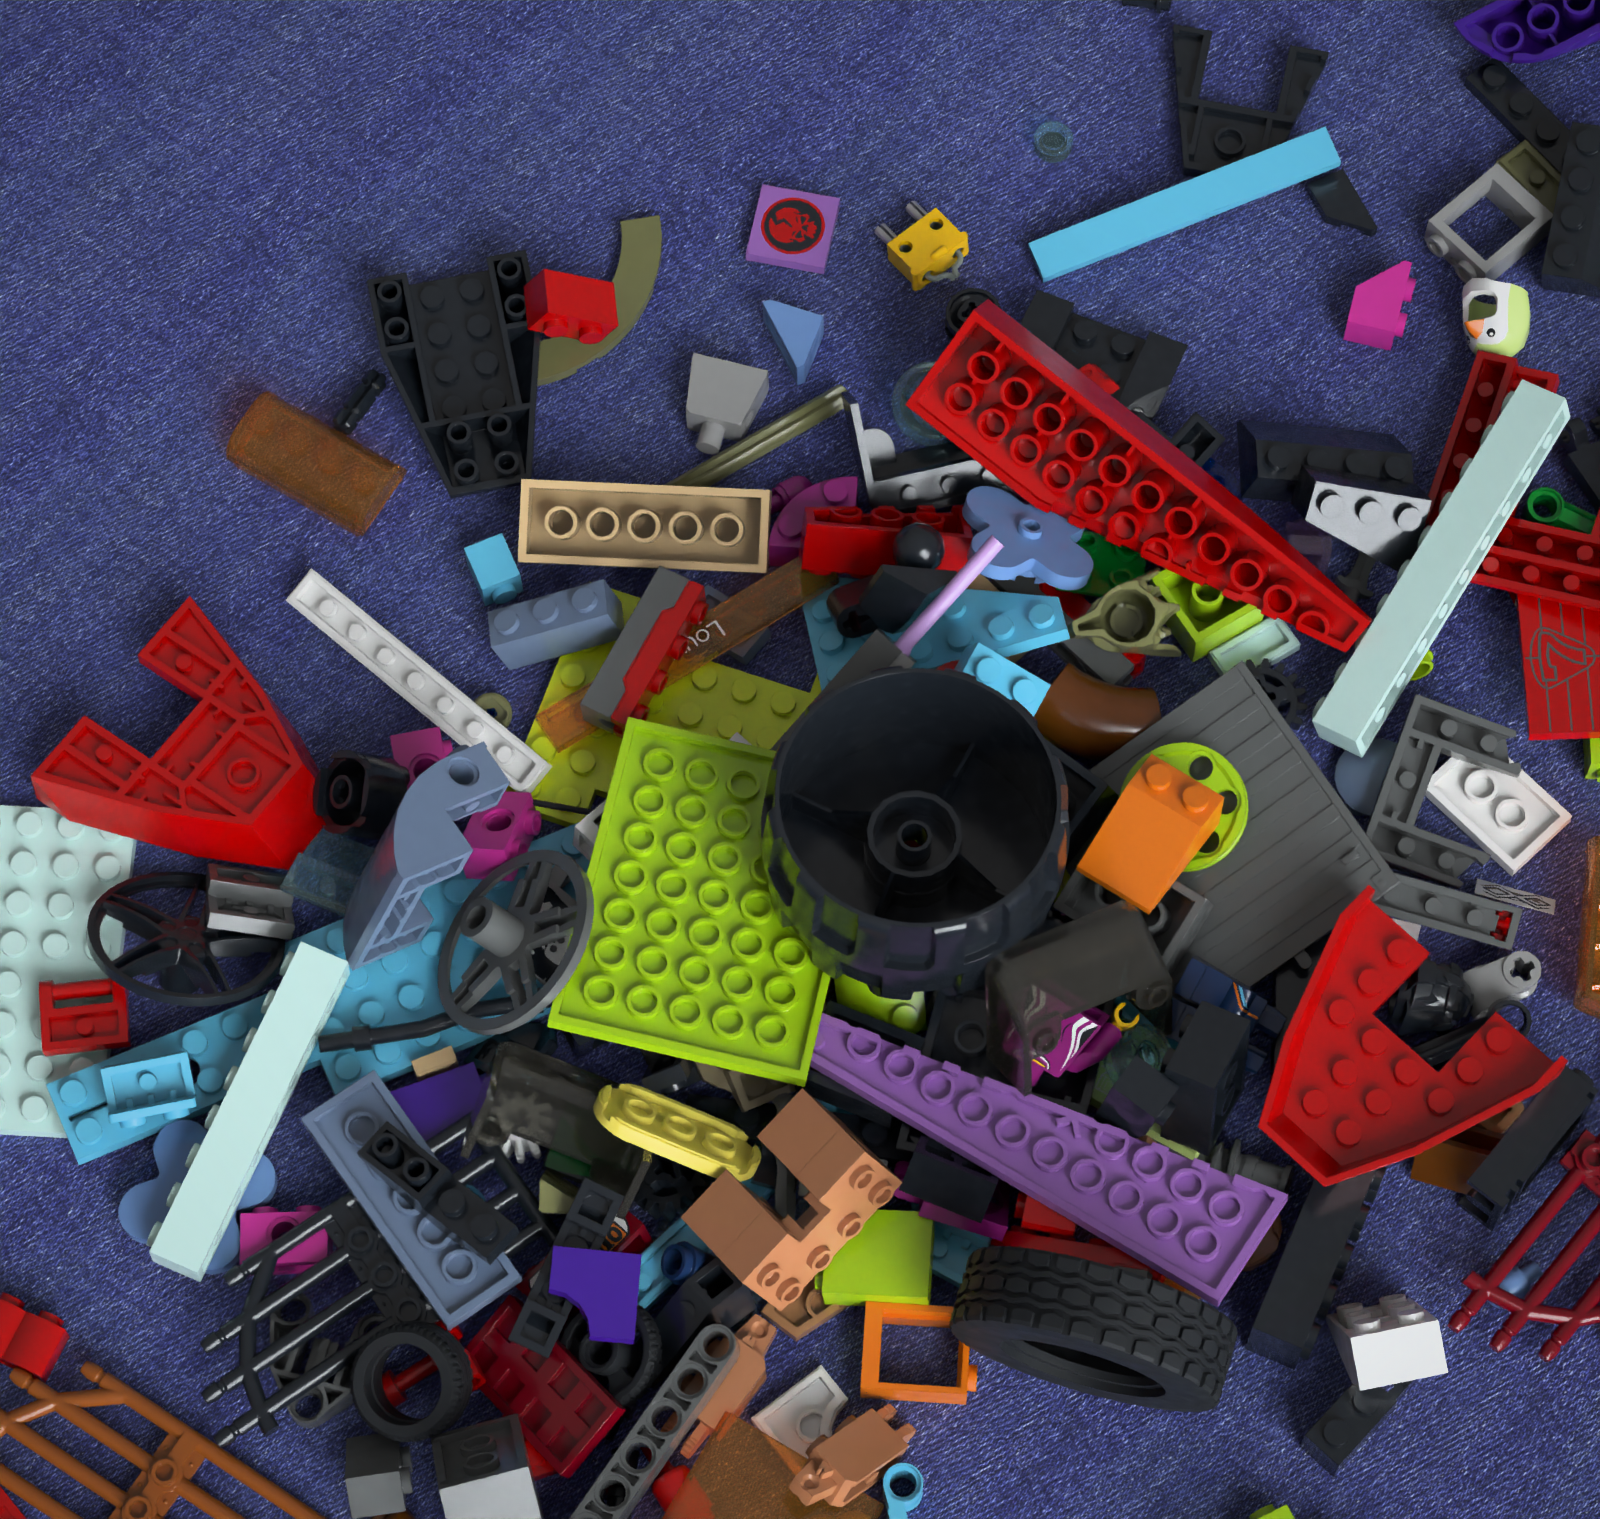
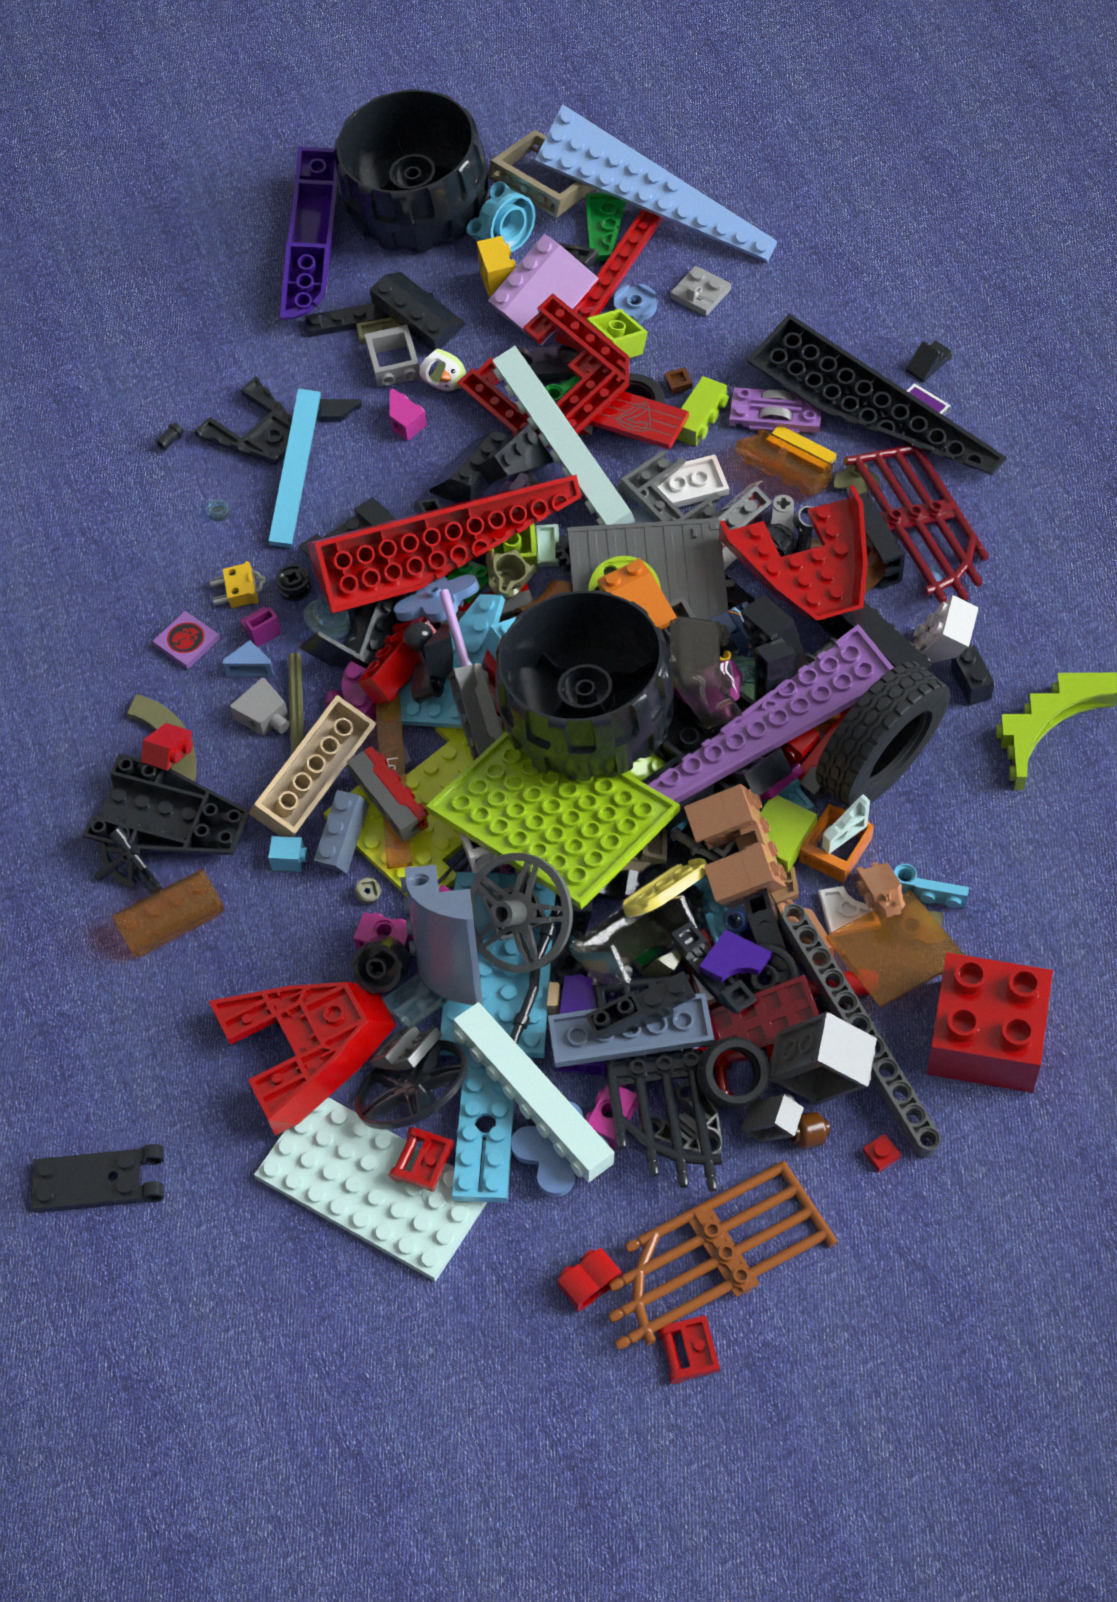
camera: 60 degrees left, 10 degrees down
medium azure bracket [100,1050,197,1128] -> none
white tile [286,568,553,793] -> none
none -> black piece [94,826,147,888]
none -> magenta piece [239,606,282,647]
none -> light aqua wing [822,794,870,854]

